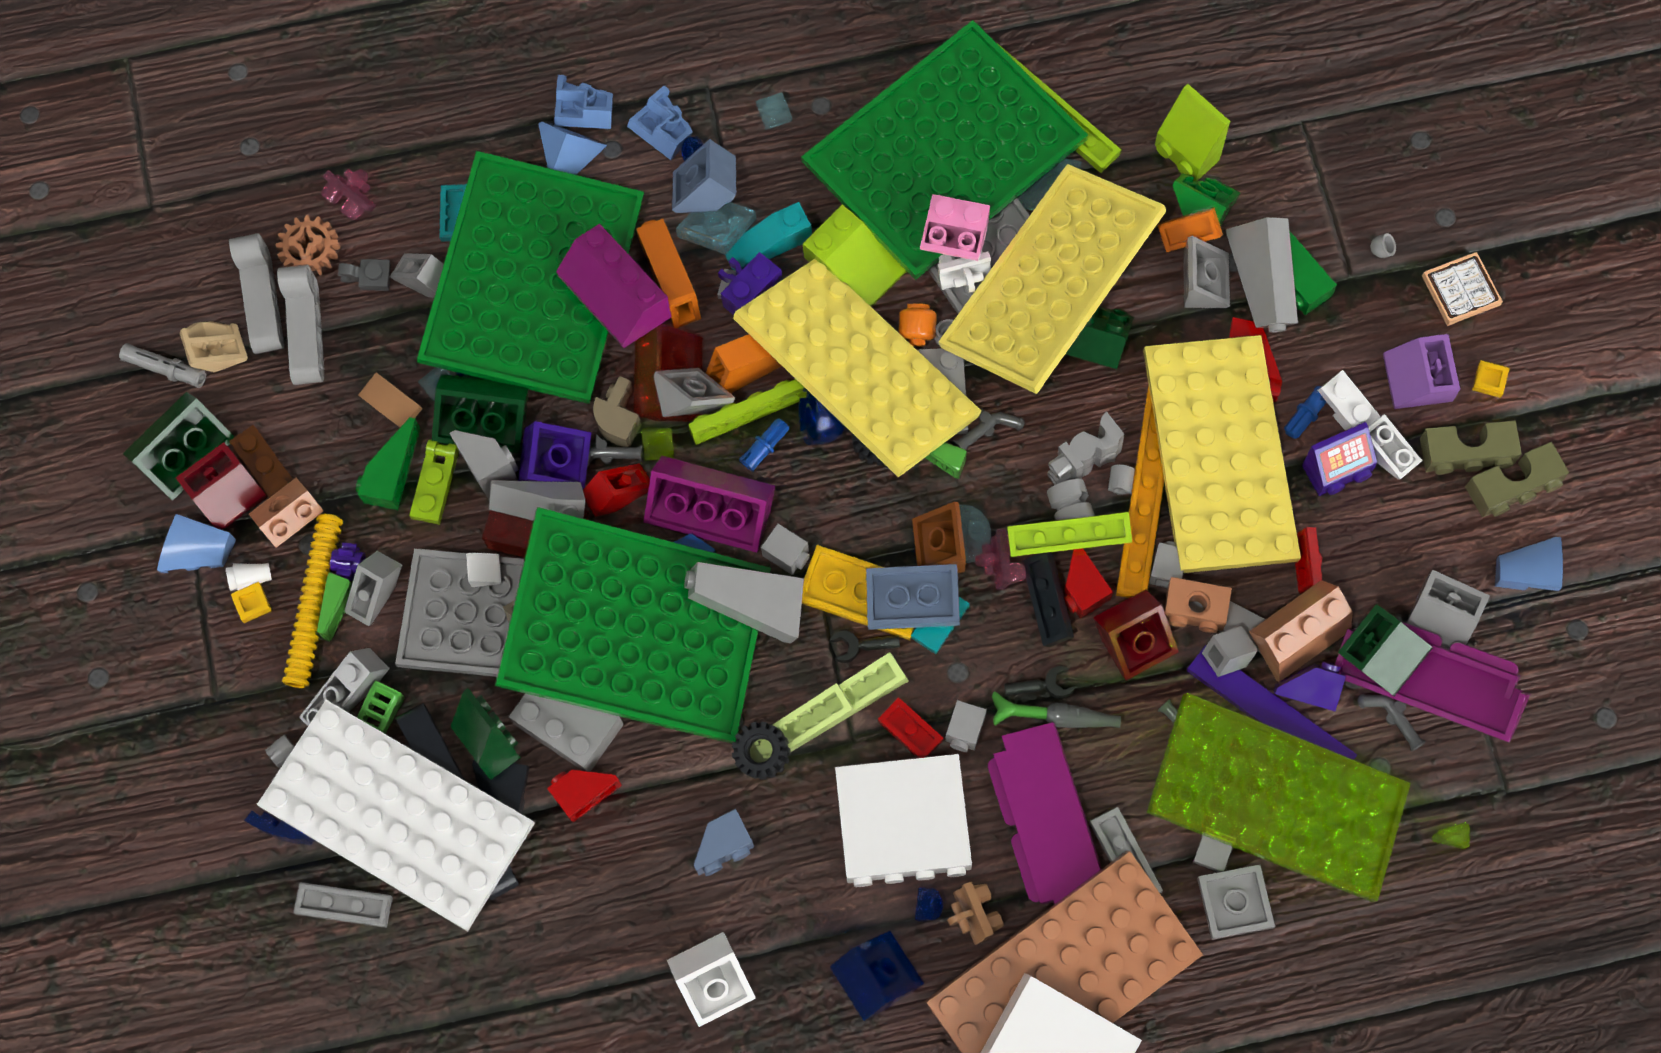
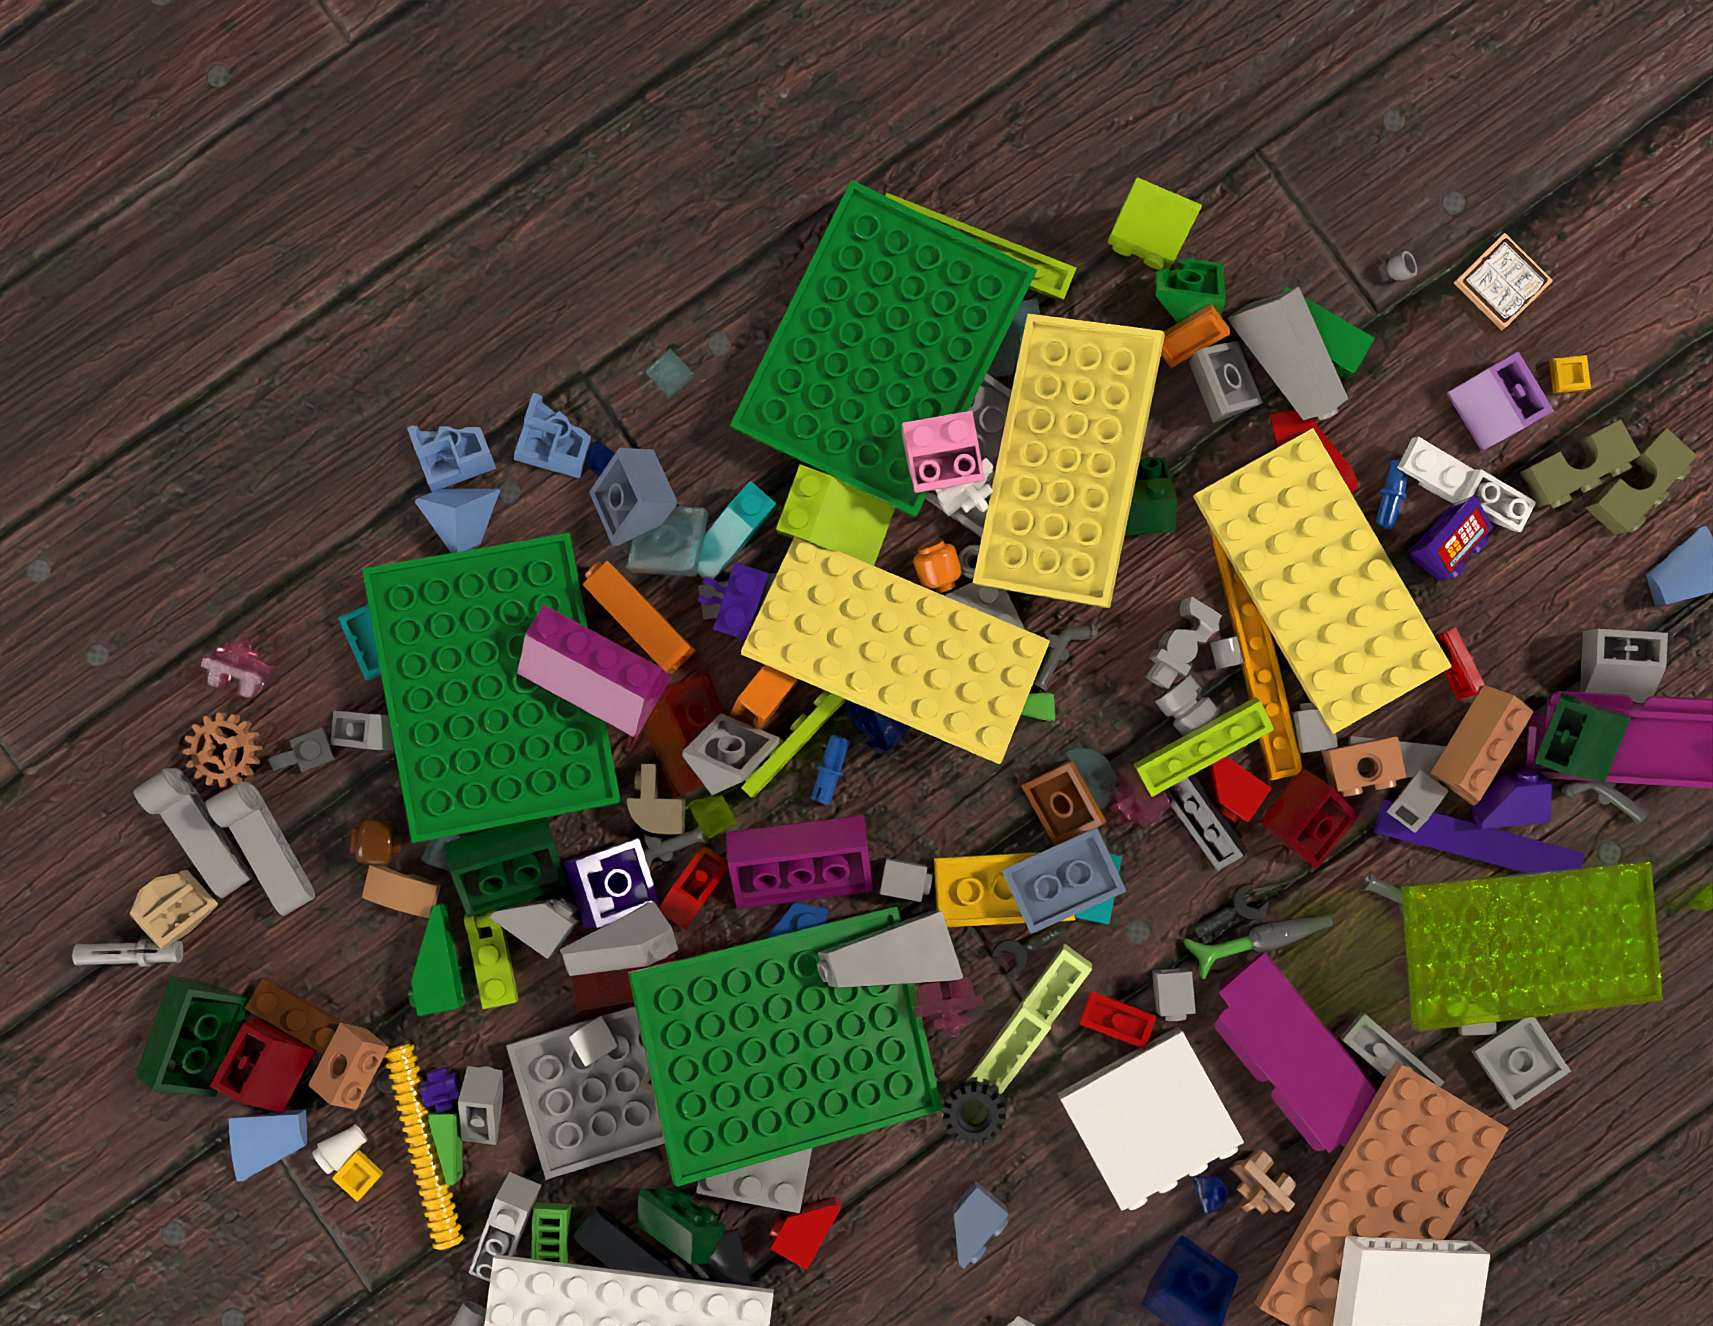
camera: 30 degrees left, 15 degrees up
none -> reddish brown head [349,819,402,865]
none -> clear pink hips [913,977,984,1038]

